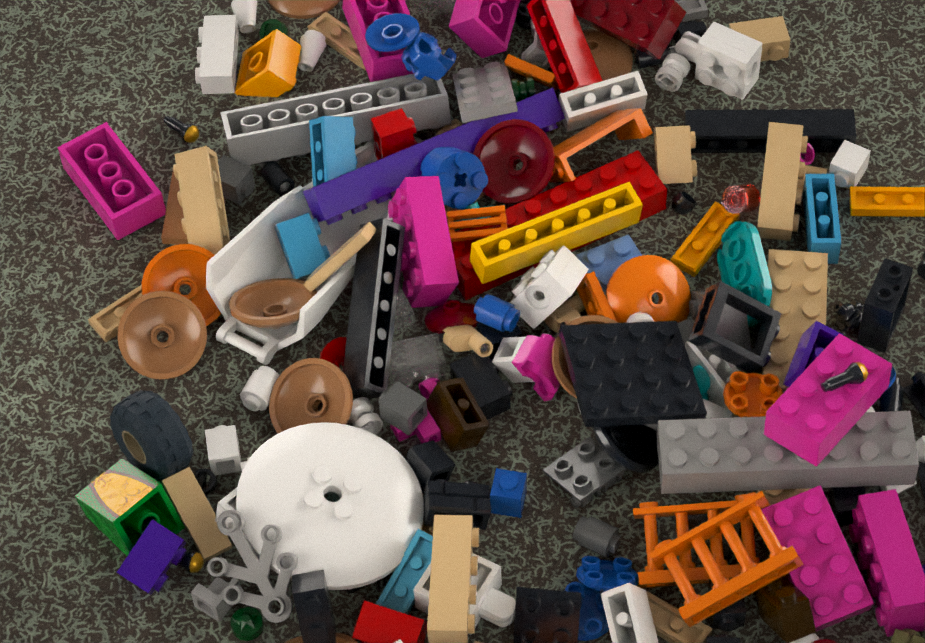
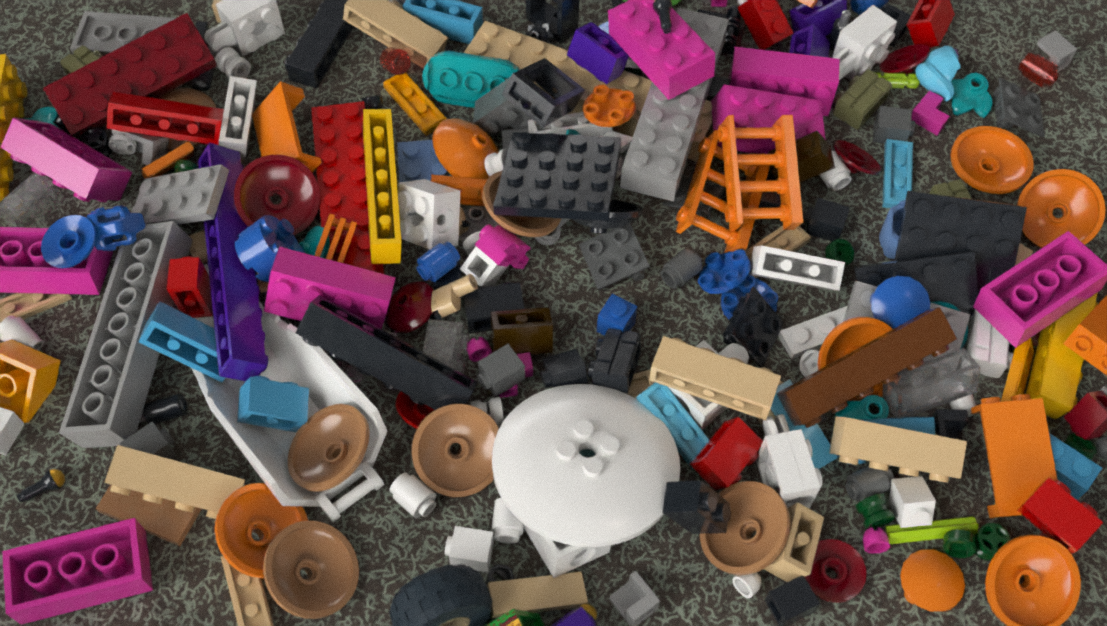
camera: 75 degrees left, 5 degrees up
light grey plant [207,510,298,623] -> none
dark green tile [231,607,264,641] -> none
tan tile [303,222,376,292] -> none
tan brick [653,125,697,184] -> none

